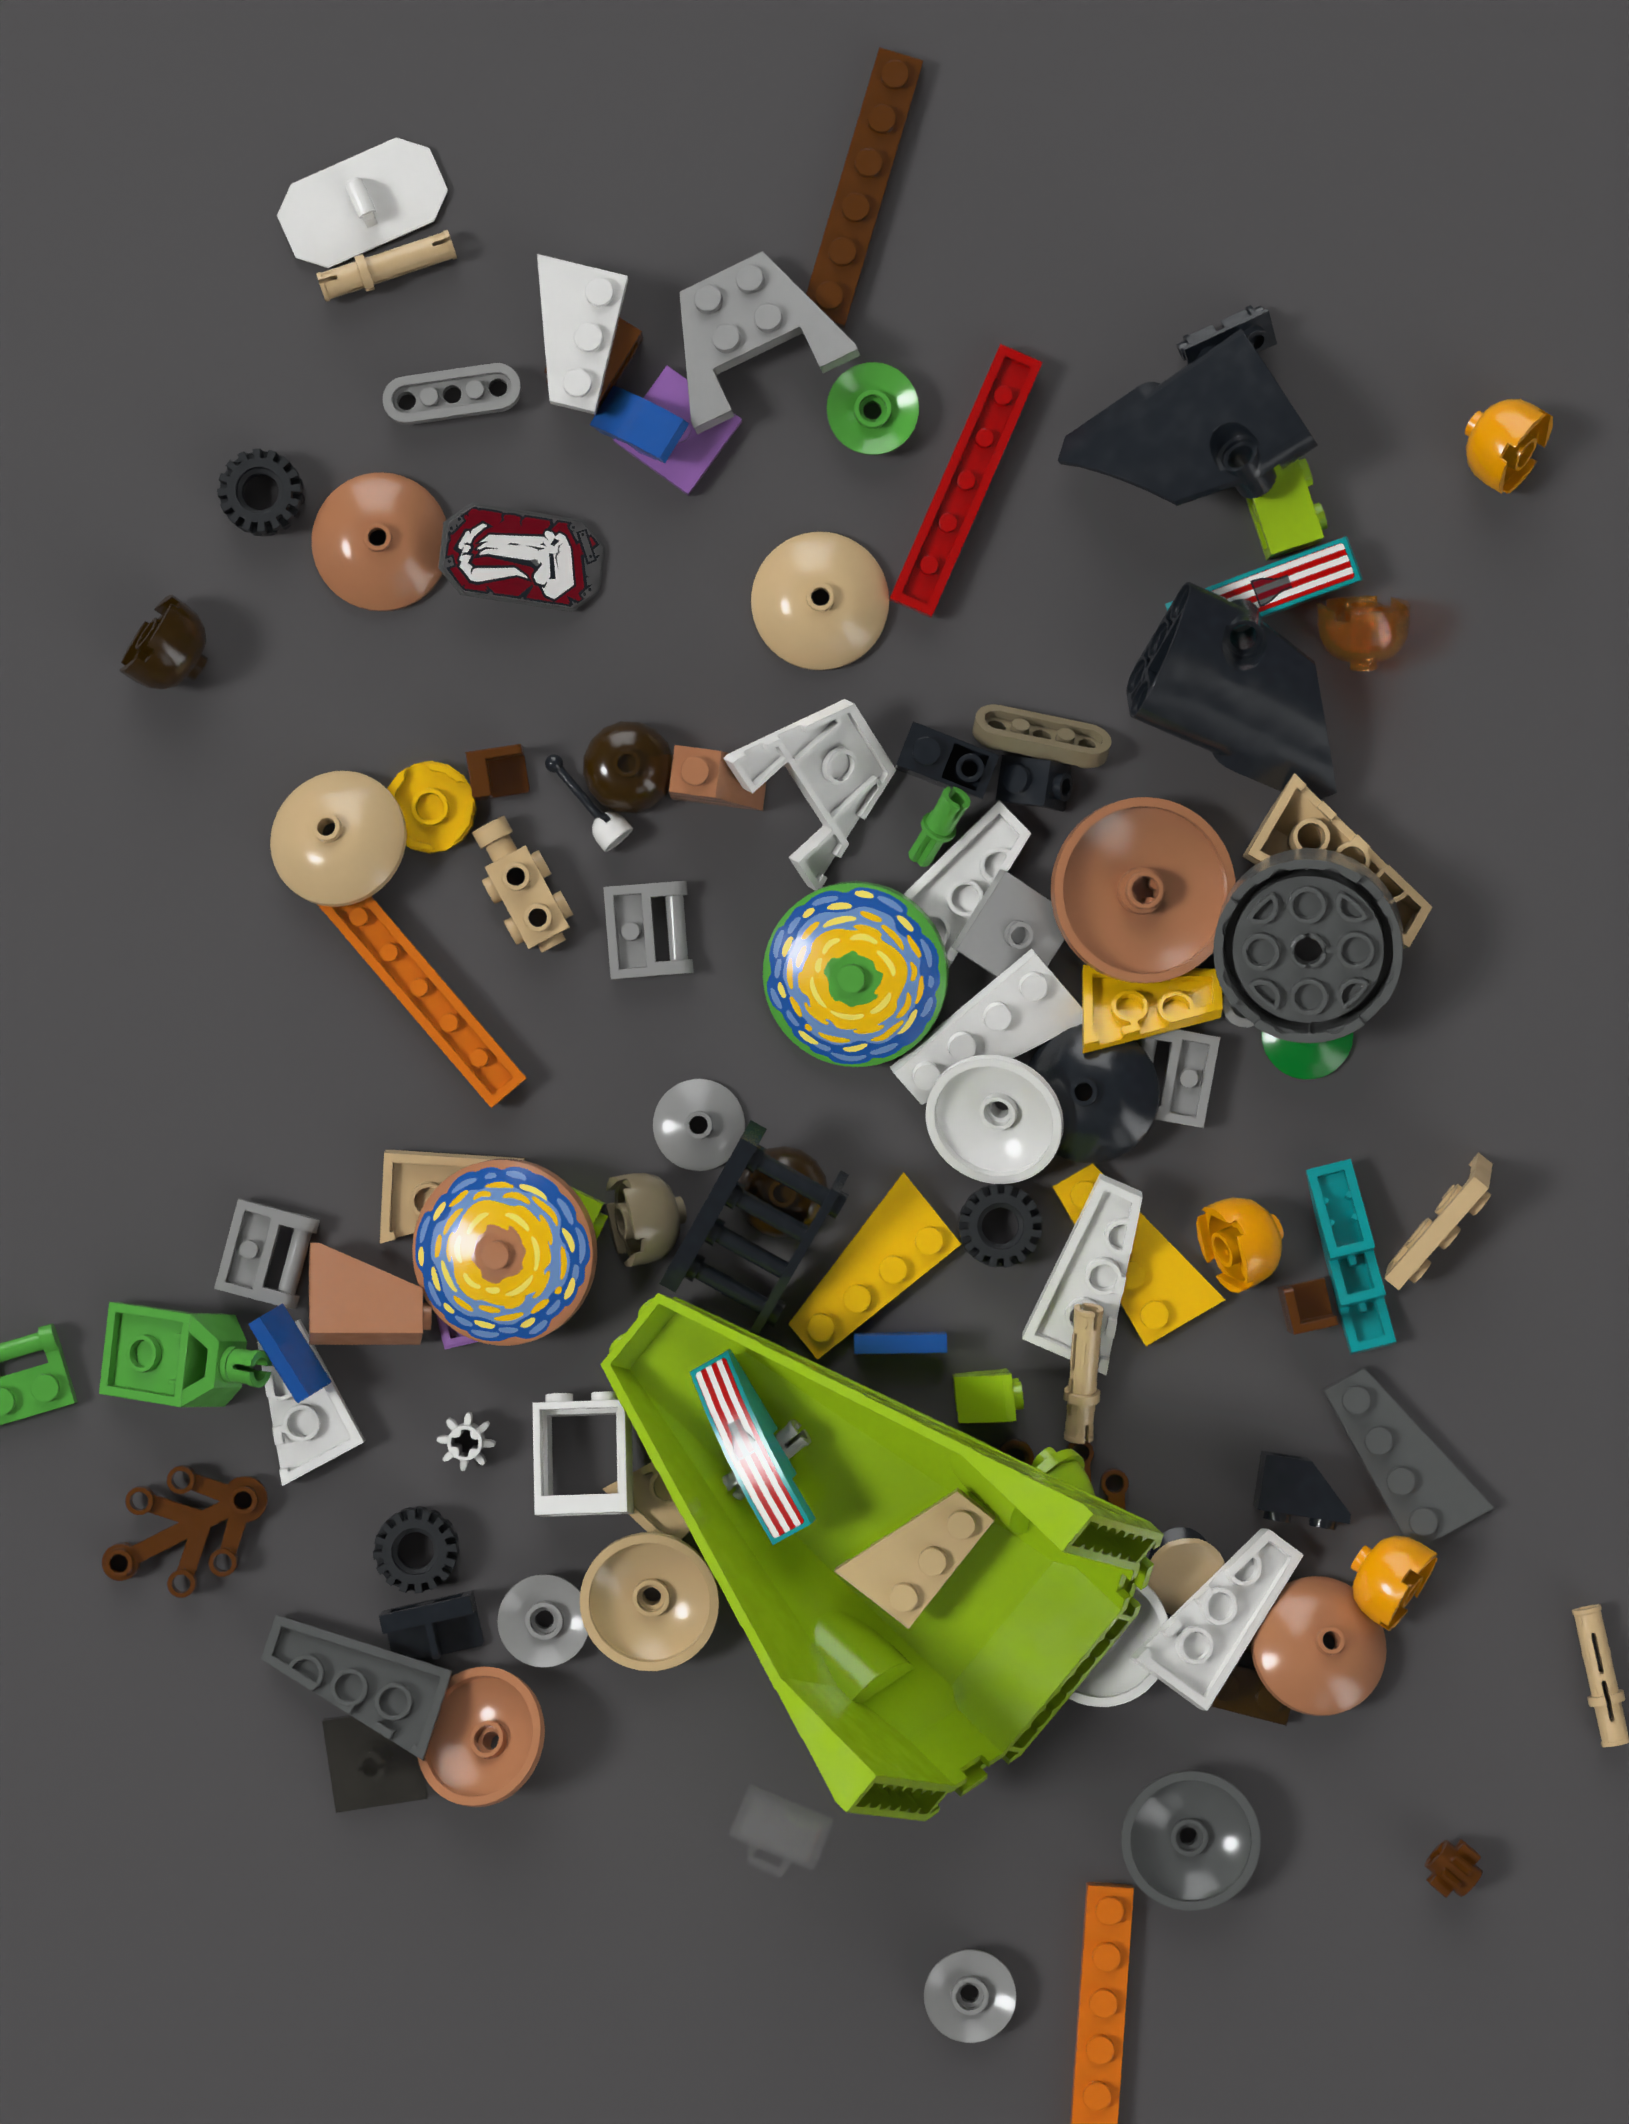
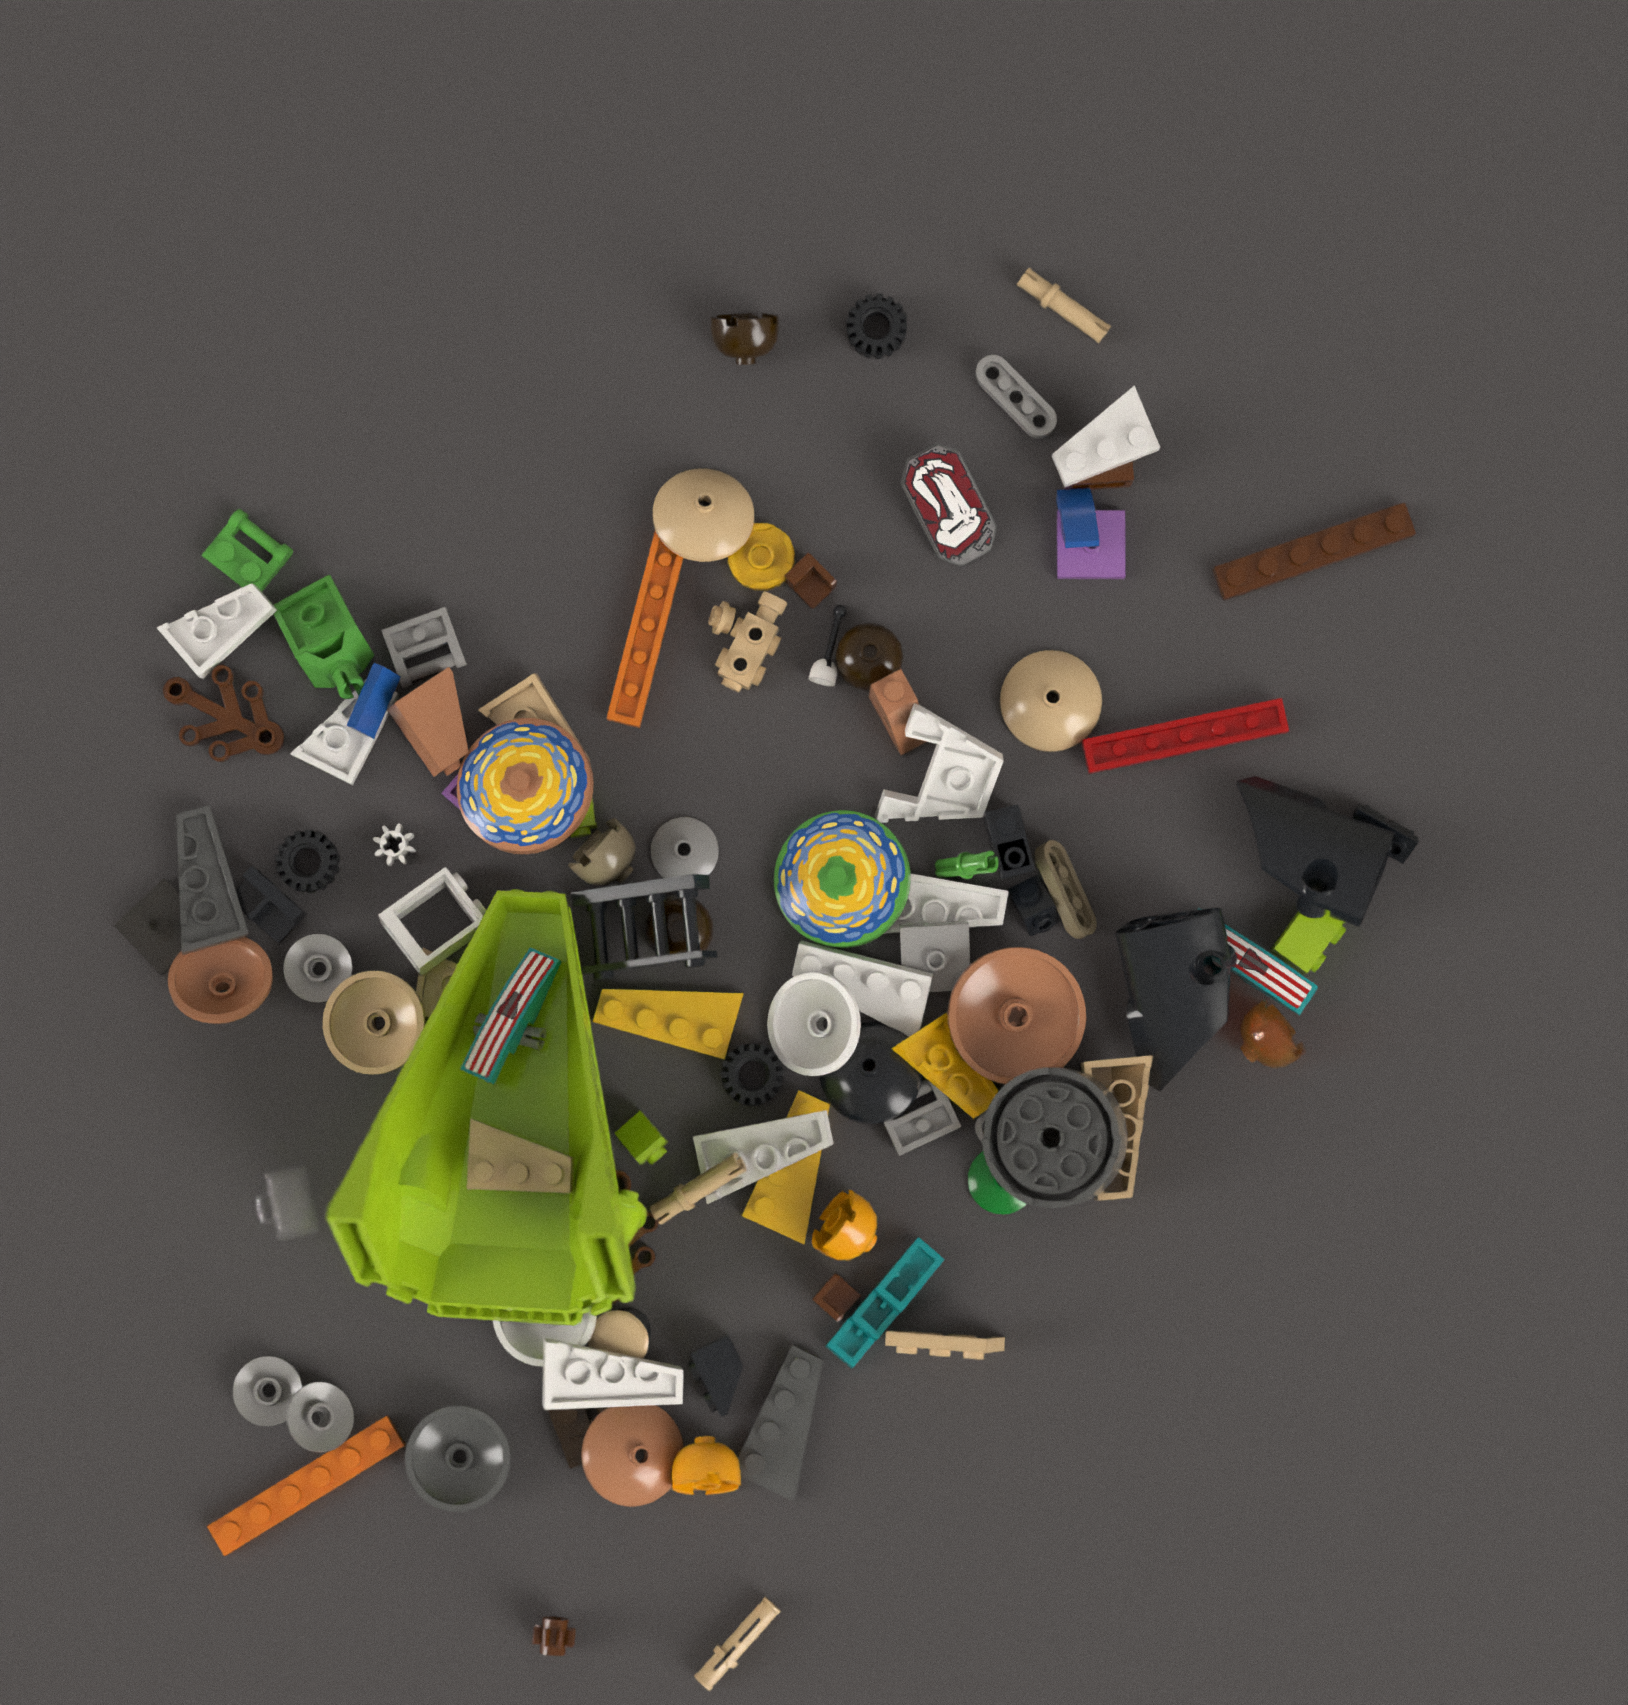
camera: 50 degrees right, 5 degrees down
white shield [277,137,448,269] -> none
nougat dish [312,472,447,612] -> none
light grey plate [603,881,694,980] -> none
light grey wing [679,251,861,435] -> none
bright green dish [827,362,919,455] -> none
blue tile [853,1331,947,1354] -> none
light orange cylinder [1465,399,1553,494] -> none
none -> white wing [156,583,277,679]
none -> light grey dish [287,1382,354,1452]
none -> tan plate [708,601,736,635]

